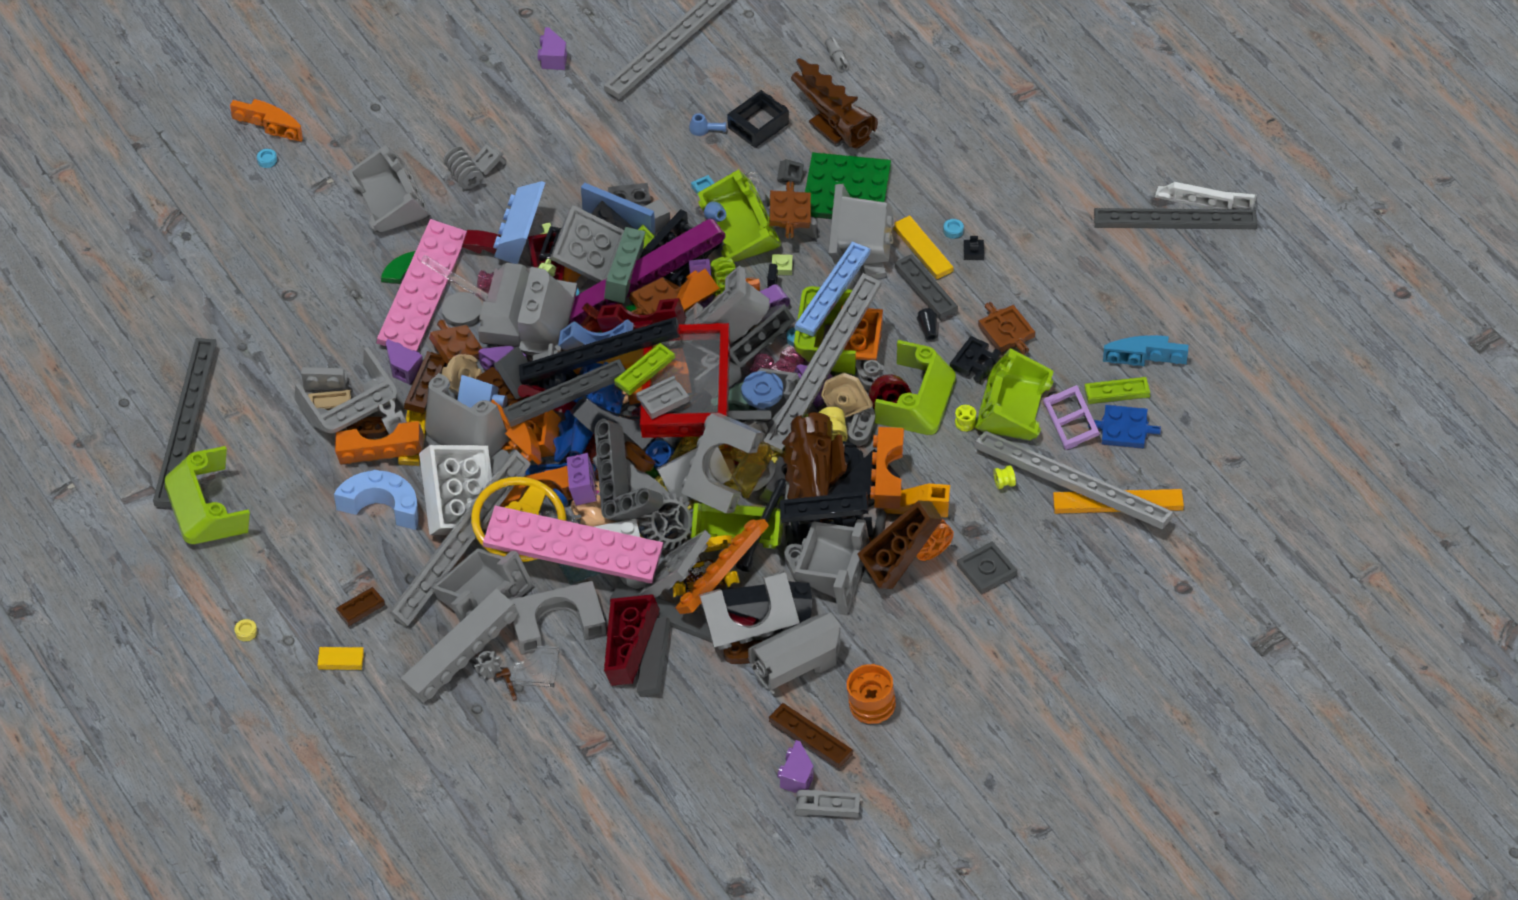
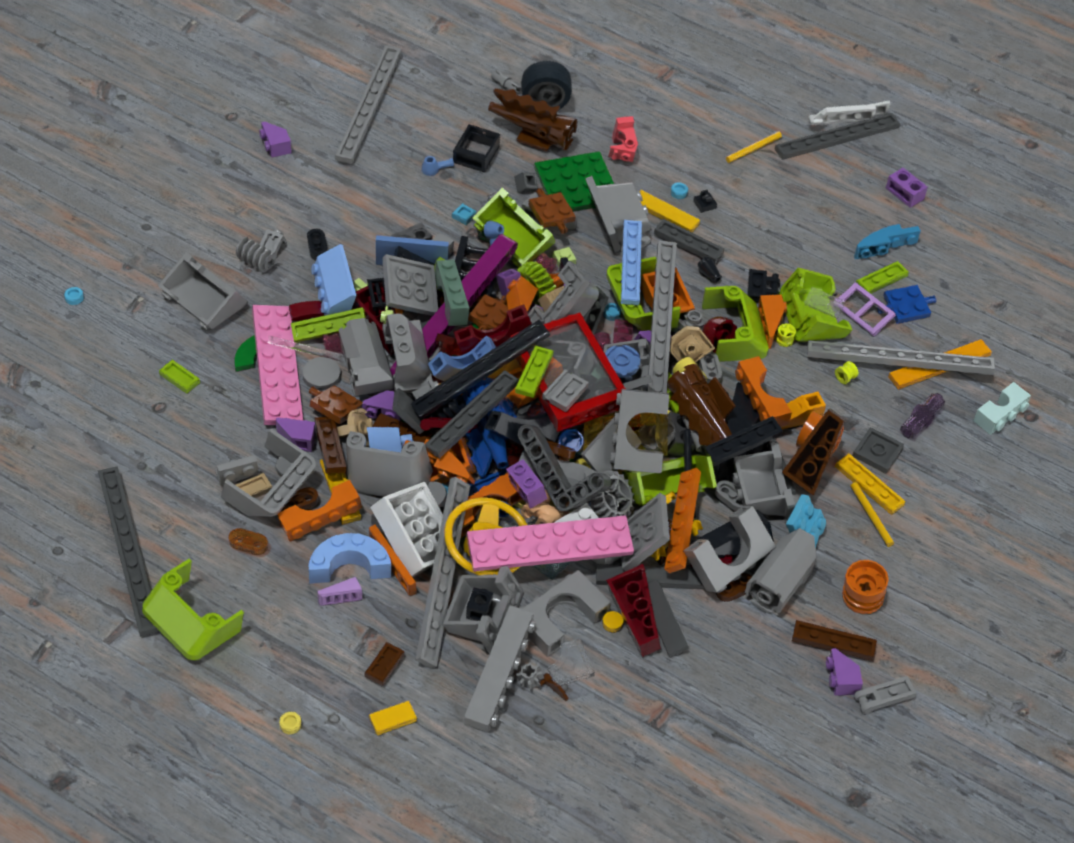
camera: 30 degrees left, 0 degrees up
orange slope [230,99,303,142] -> none
light grey plate [378,398,406,435] -> none
dark orange plate [978,302,1036,355] -> none
none -> lime tile [159,360,200,394]
none -> clear orange plate [229,528,268,555]
none -> lime plate [291,307,366,343]
none -> black plate [307,229,328,259]
none -> lavender slope [317,577,362,606]
none -> orange tile [369,524,417,596]
none -> black brick [466,587,494,621]
none -> black wheel [521,61,572,109]
none -> clear pink wheel [536,253,557,274]
none -> yellow tile [602,611,623,632]
none -> coral tile [608,116,638,162]
none -> yellow bar [726,131,782,163]
none -> orange slope [758,295,787,349]
none -> medium azure plate [786,494,826,548]
none -> clear plate [804,287,845,319]
none -> yellow tile [835,453,906,515]
none -> yellow bar [850,482,894,547]
none -> medium lavender brick [886,168,928,208]
none -> clear purple piece [900,393,945,439]
none -> light aqua arch [973,382,1031,435]

